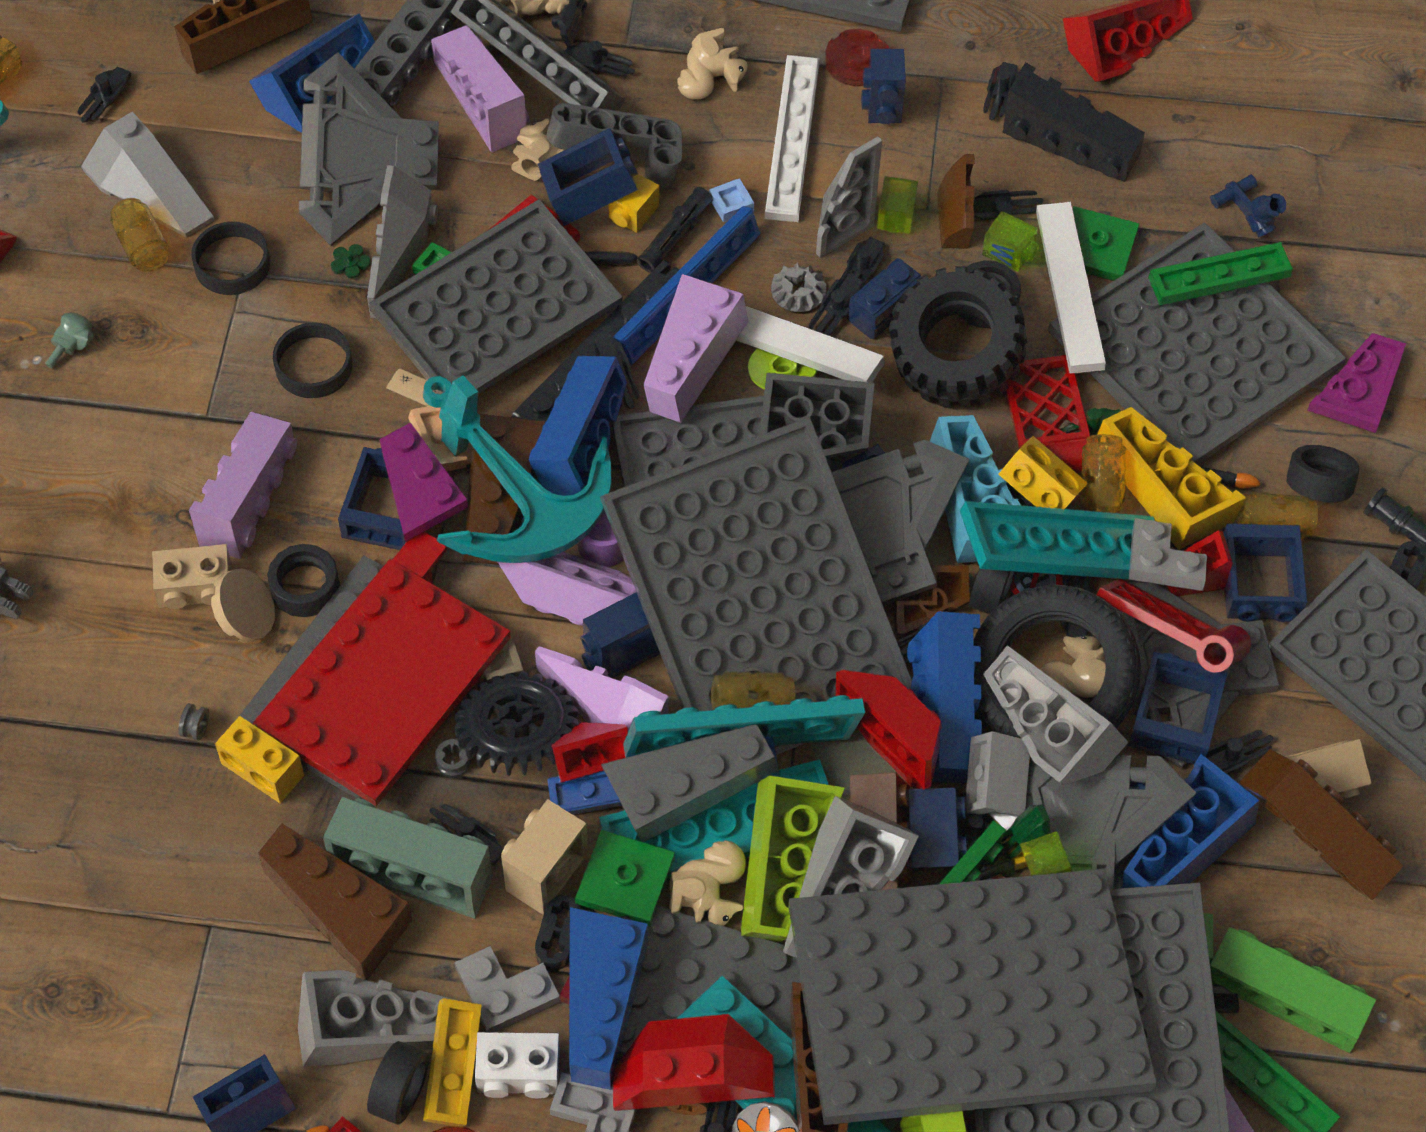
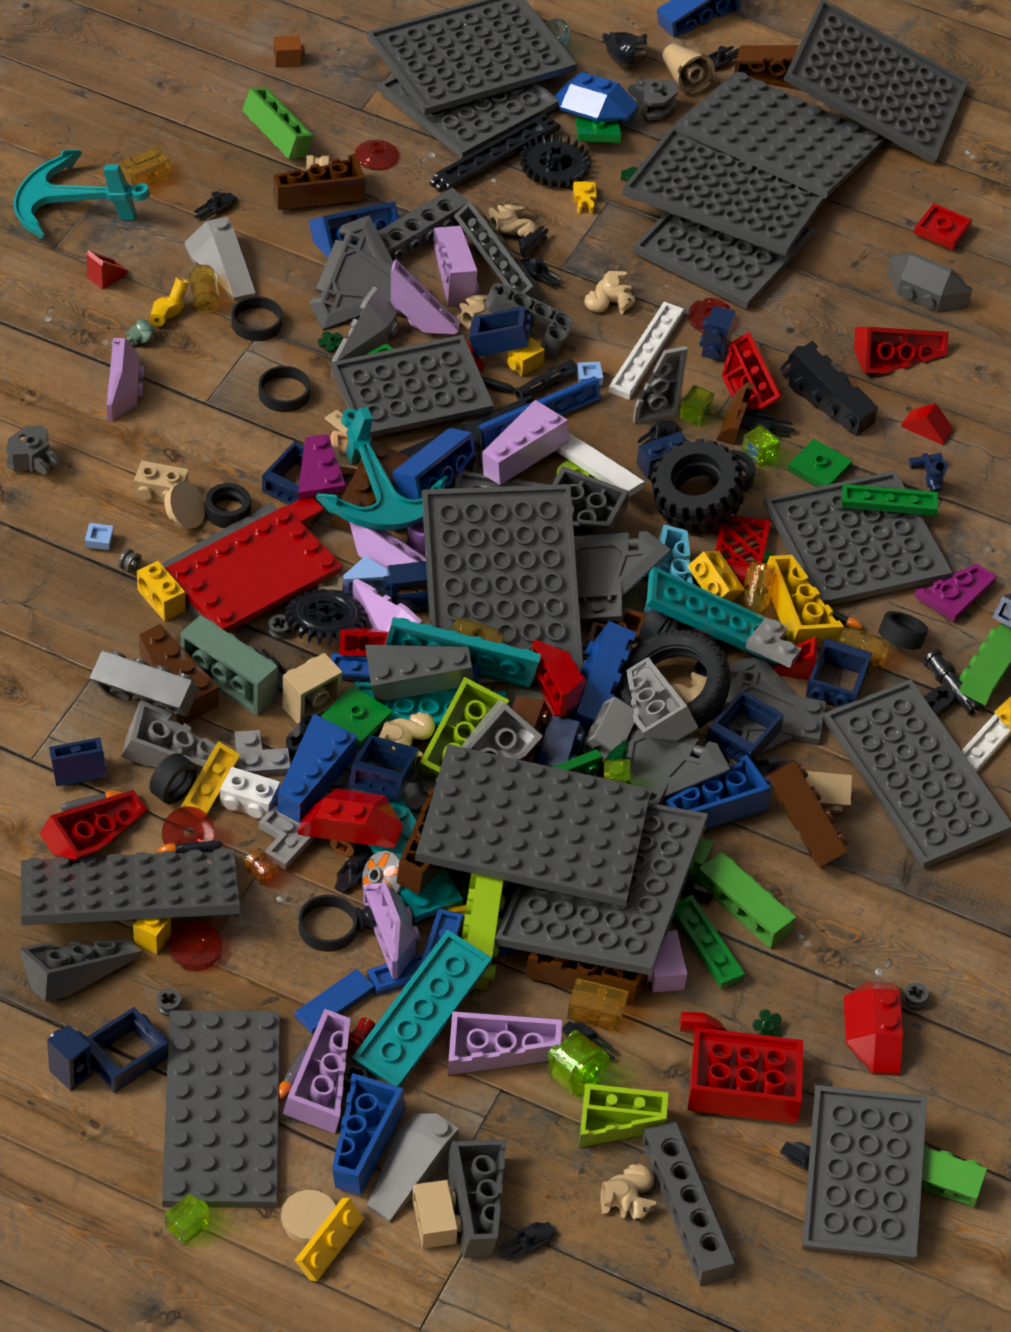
camera: 15 degrees right, 10 degrees down
lavender wedge [189,412,297,559] -> none
light grey gear [771,262,826,312] -> none
black piece [809,273,863,336] -> none
white tile [1036,202,1106,374] -> none
red piece [1097,579,1251,673] -> none
none -> light blue plate [85,523,114,550]
none -> wedge [90,650,199,717]
none -> lavender wedge [107,338,144,421]
none -> yellow arm [149,277,189,327]
none -> light blue slope [343,556,387,595]
none -> dark blue window [349,735,419,801]
none -> lavender wedge [391,259,460,334]
none -> red wedge [722,332,784,411]
none -> red slope [901,403,953,445]

